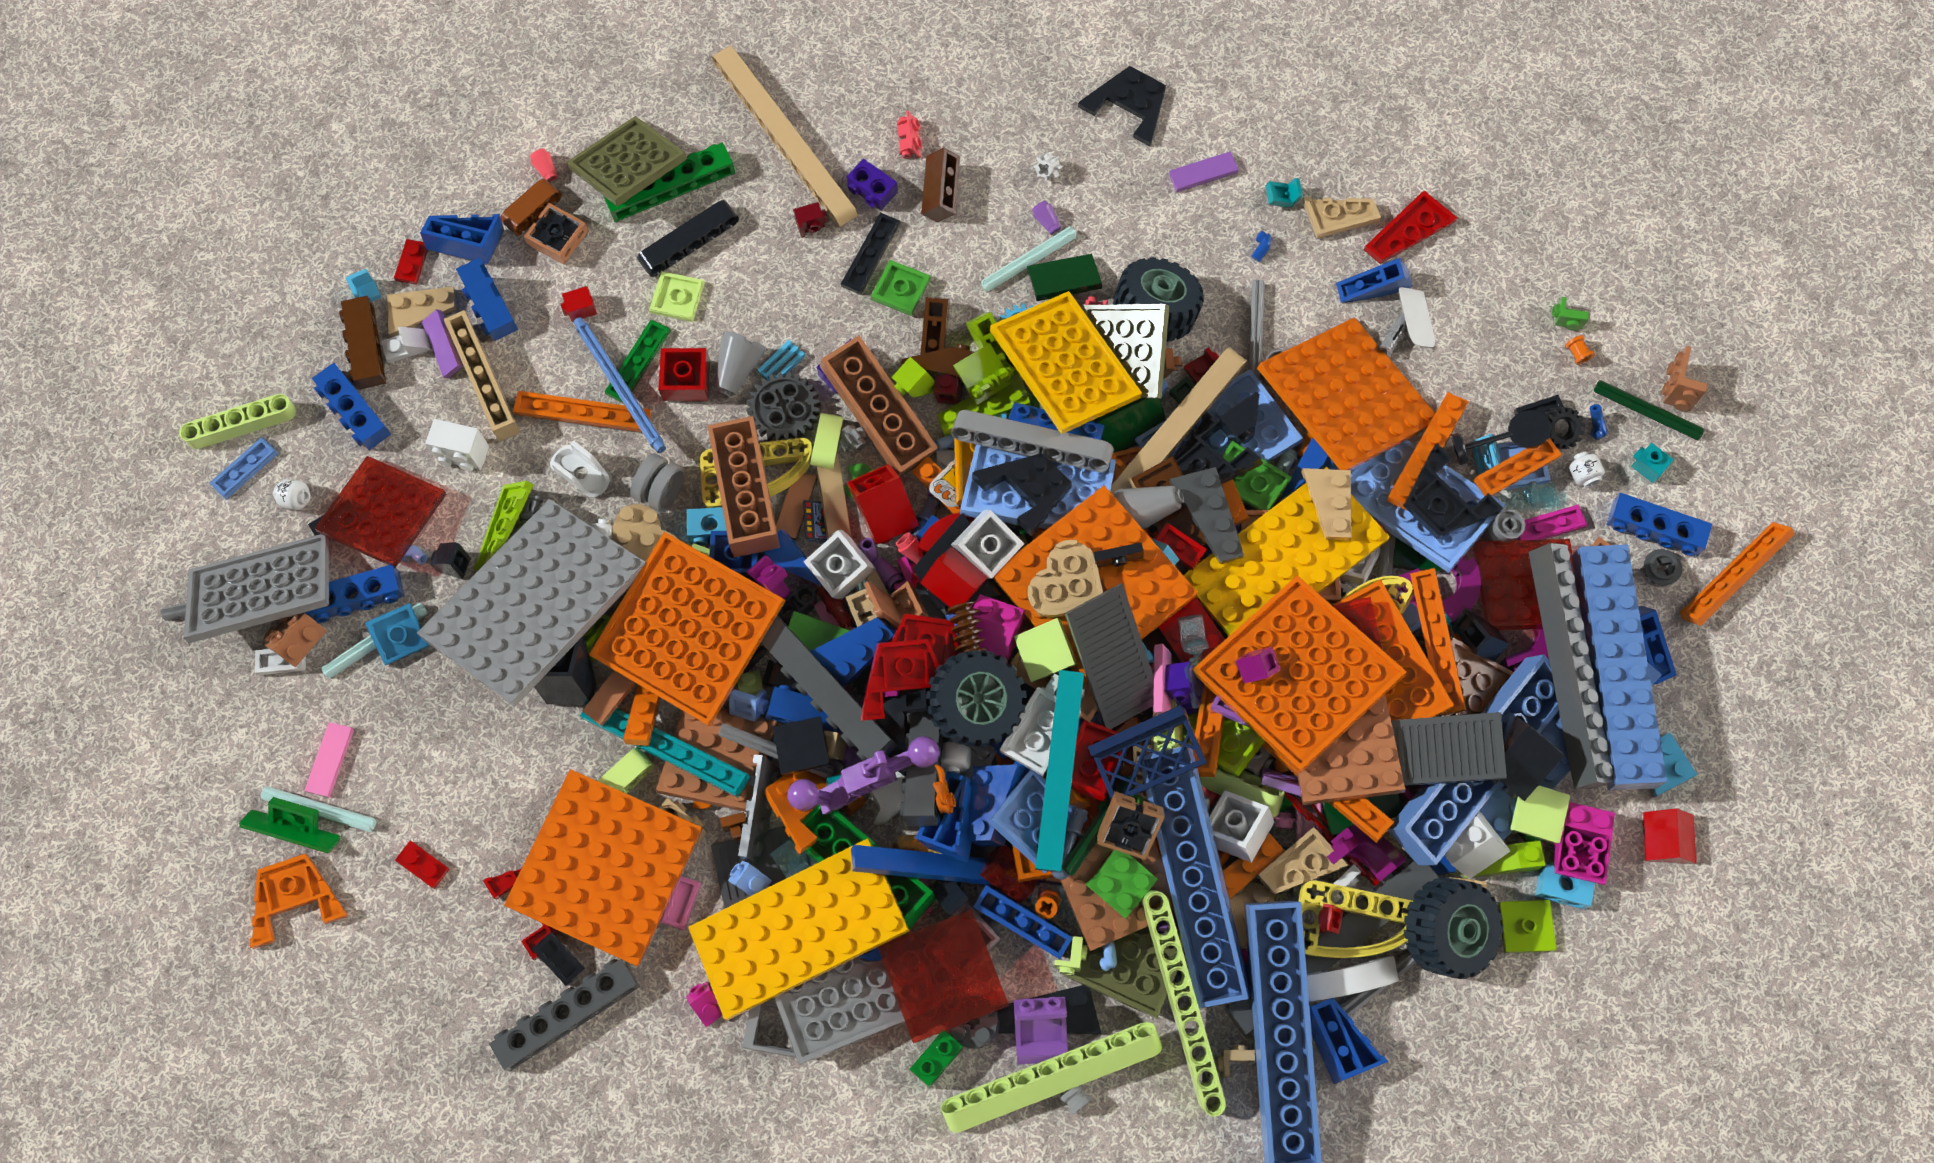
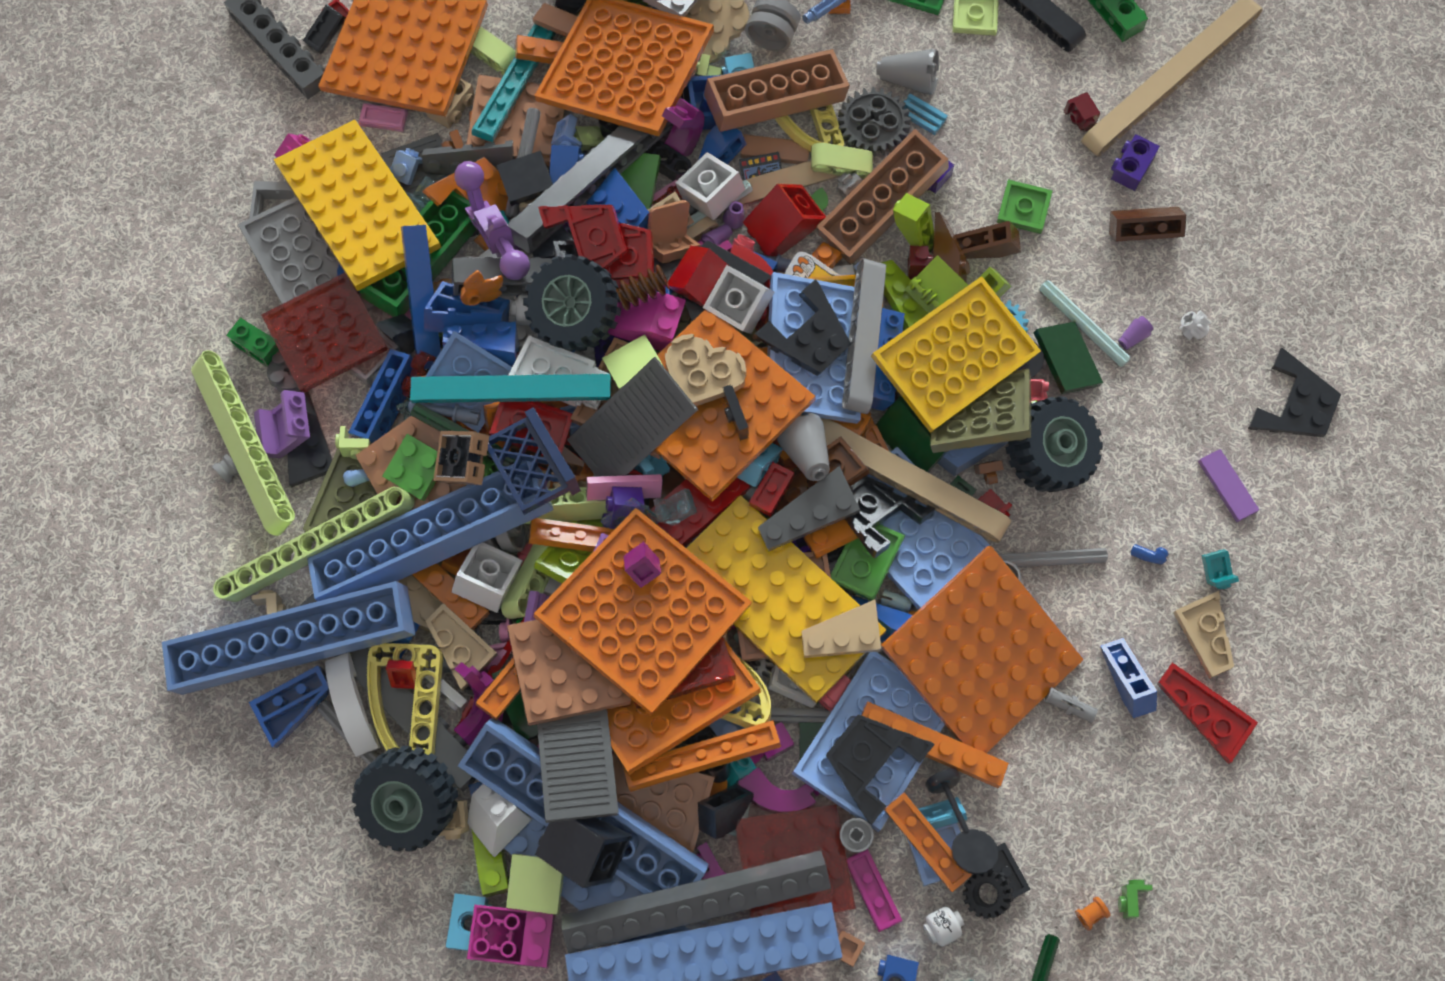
camera: 80 degrees right, 0 degrees up
red brick [658,348,710,401] -> none
black tile [841,212,900,295] -> none
coral hinge [897,111,922,159] -> none
orange bush [1035,889,1061,919] -> none
black slope [1219,392,1260,445] -> none
white sticker [1399,287,1435,347] -> none
lime plate [1498,900,1557,953] -> none
clear light blue bracket [1523,481,1560,510] -> none
blue arm [1589,404,1608,440] -> none

